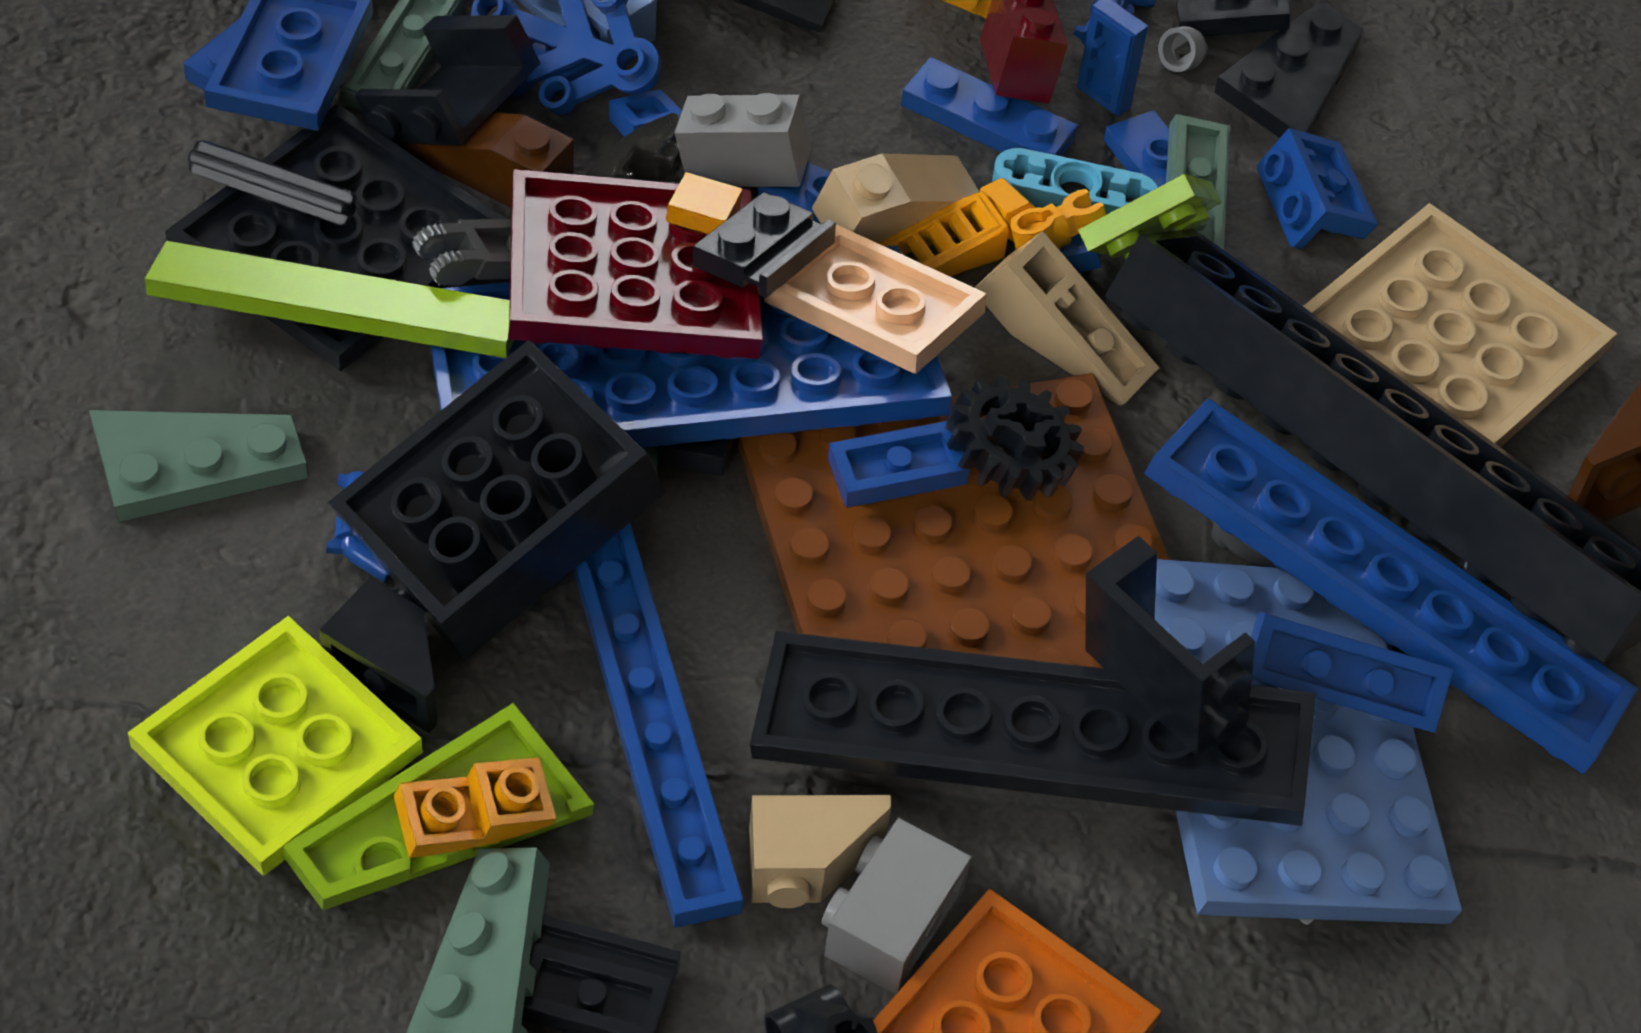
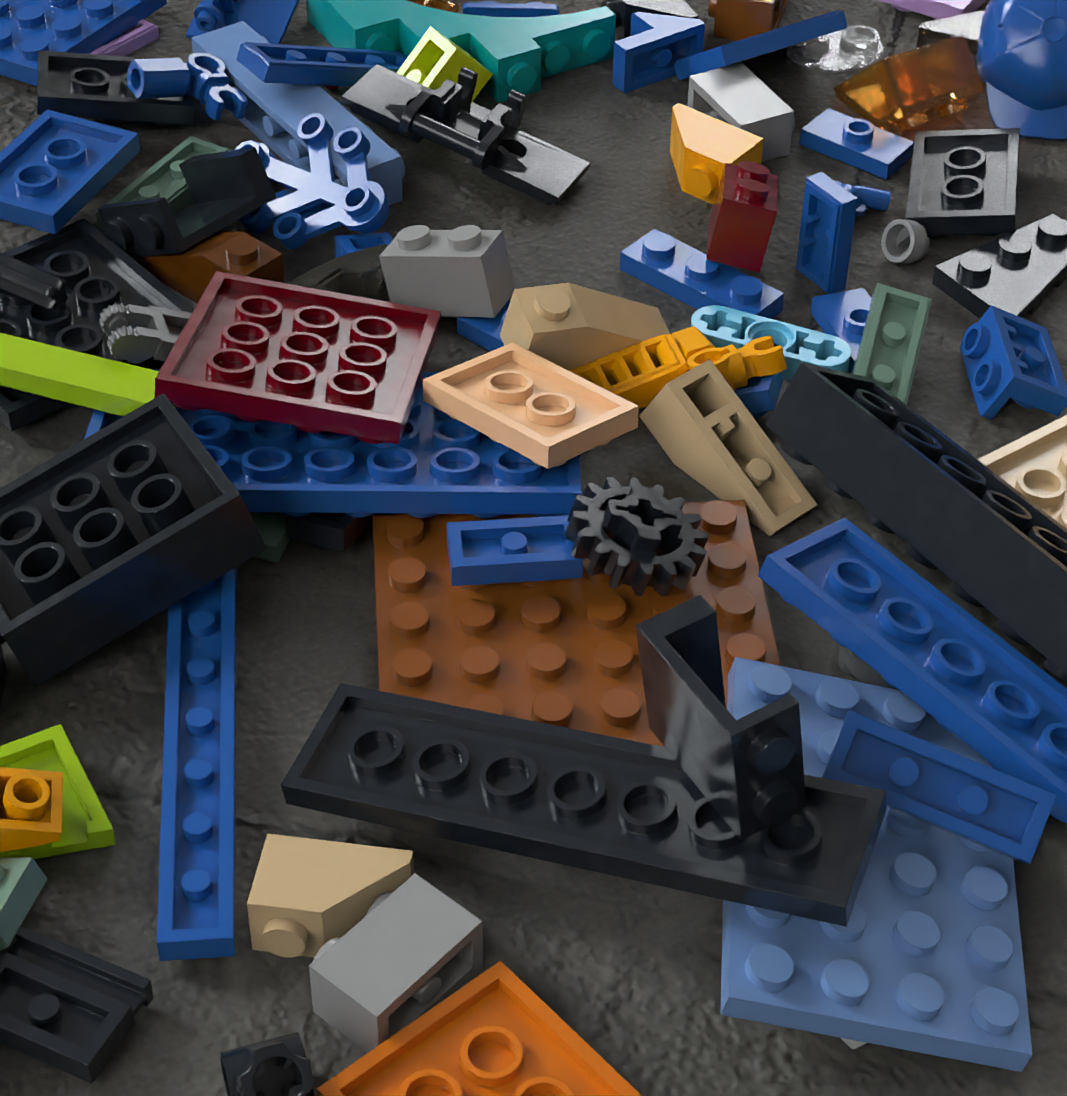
camera: 15 degrees right, 10 degrees down
light orange tile [666,172,743,234] -> none
black plate [693,192,836,298] -> none
lime plate [1078,174,1222,259] -> none

